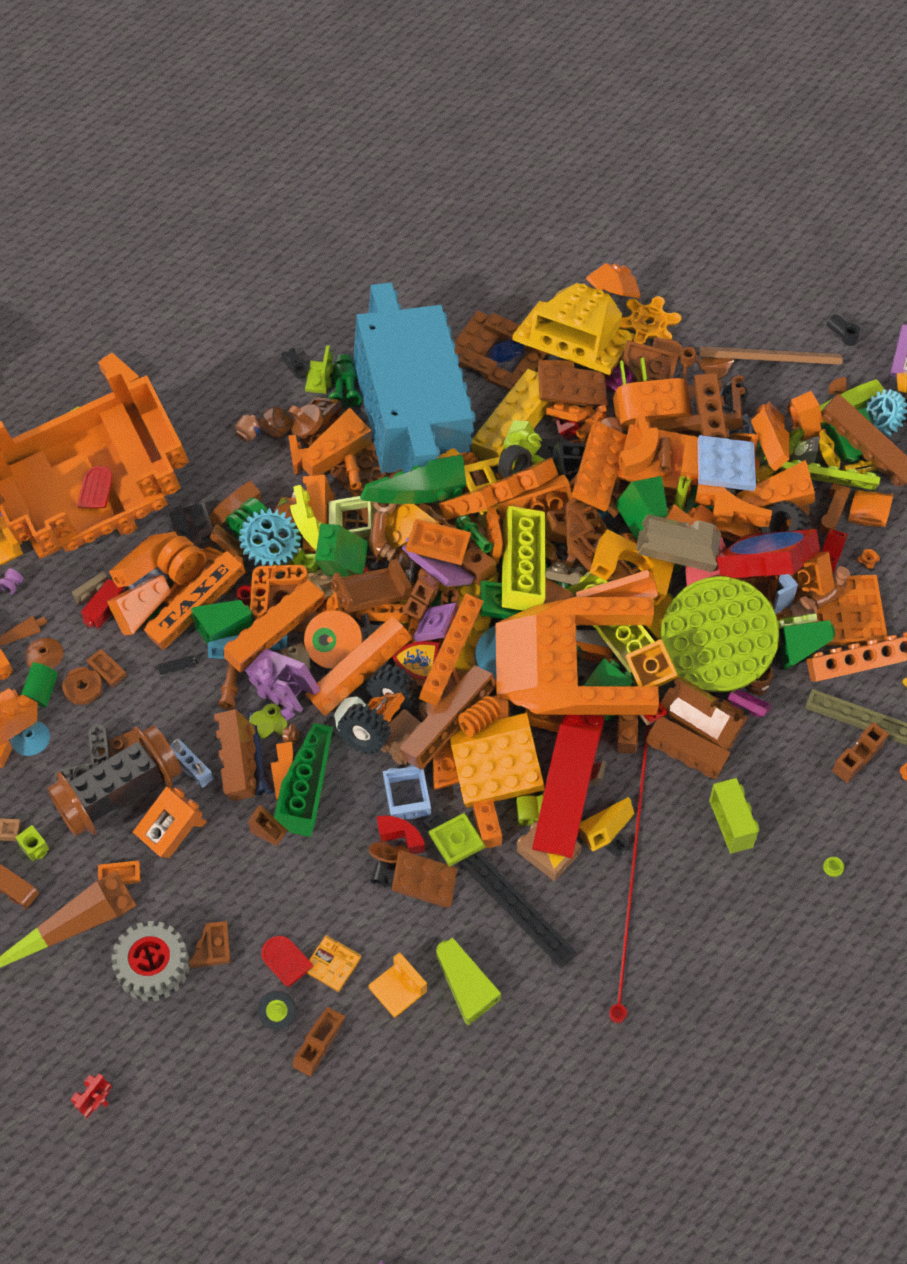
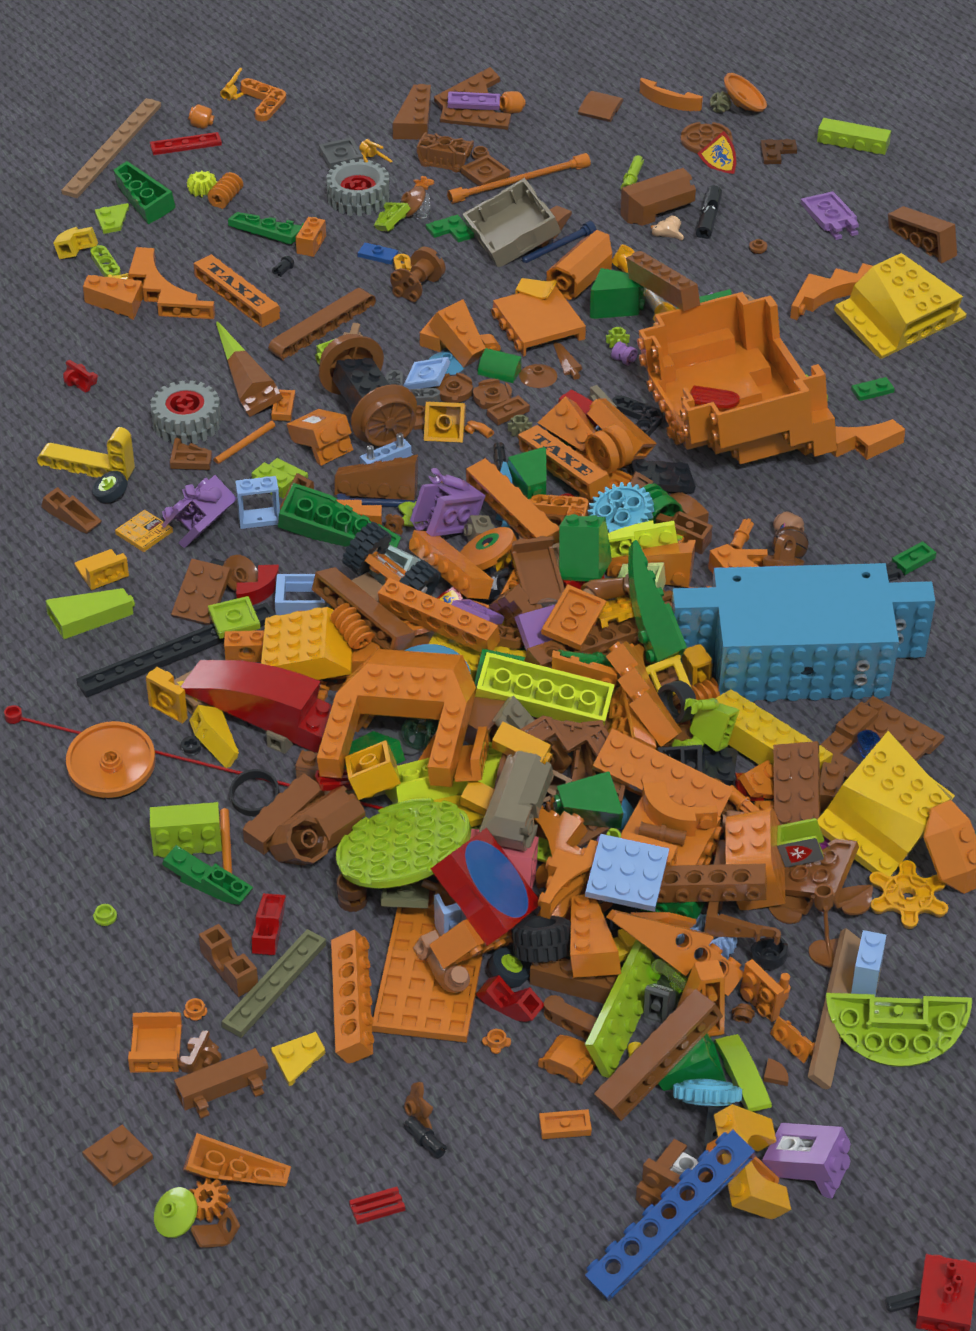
camera: 100 degrees right, 15 degrees down
red window [261,936,314,988] -> none
magenta plate [728,689,773,717] -> none
lime wing [777,612,818,628] -> none
green slope [779,620,835,670] -> none
yellow slope [819,430,840,468] -> none
black piece [827,314,860,346] -> none
none -> yellow beam [37,427,135,480]
none -> orange dish [66,721,156,798]
none -> light orange plate [146,667,188,723]
none -> medium lavender torso [162,475,237,548]
none -> green slope [162,845,253,905]
none -> orange bar [213,421,275,464]
none -> orange bar [220,808,232,873]
none -> black tyre [230,769,280,817]
none -> light blue window [235,476,280,529]
none -> lime plate [251,458,308,498]
none -> red slope [252,893,286,955]
none -> light blue tile [403,357,450,389]
none -> light orange slope [424,402,466,443]
none -> dark orange plate [435,373,473,403]
none -> orange arm [464,420,494,438]
none -> olive gear [508,414,532,437]
none -> black beam [612,395,663,437]
none -> dark orange hinge [655,511,713,555]
none -> orange axle [730,518,754,549]
none -> orange plate [740,959,790,1022]
none -> orange hinge [770,1016,815,1063]
none -> lime brick [826,993,972,1067]
none -> green plate [851,377,895,401]
none -> light blue brick [851,930,886,997]
none -> green plate [892,541,937,575]

